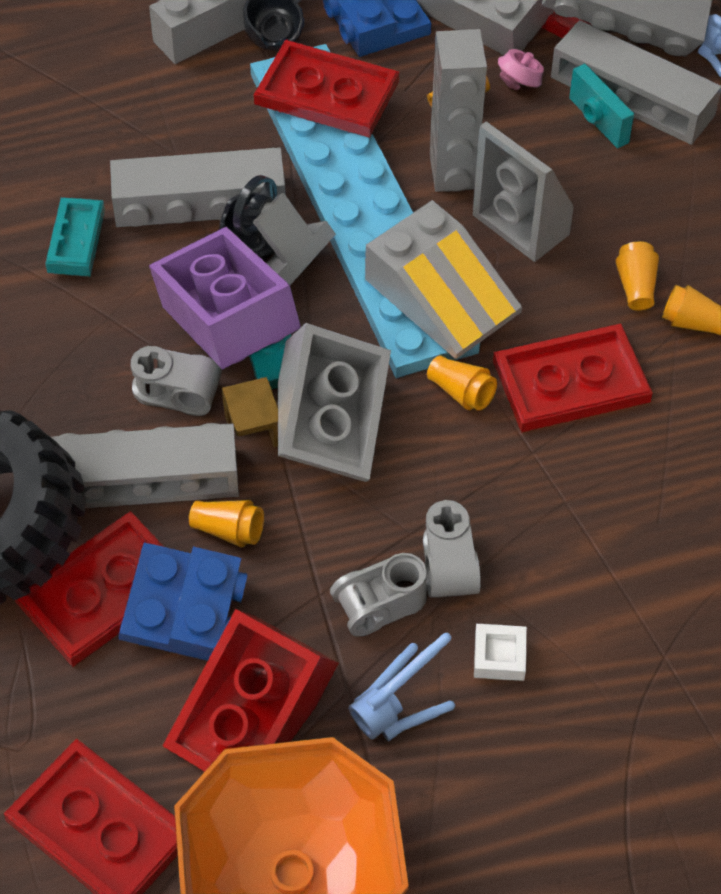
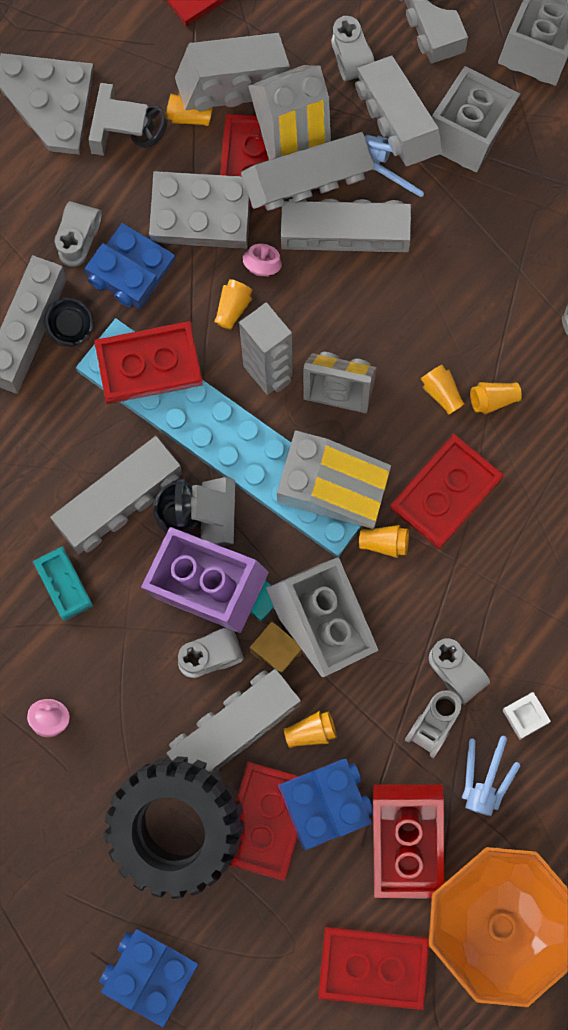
camera: 30 degrees left, 20 degrees up
teal plate [569,64,634,149] -> none

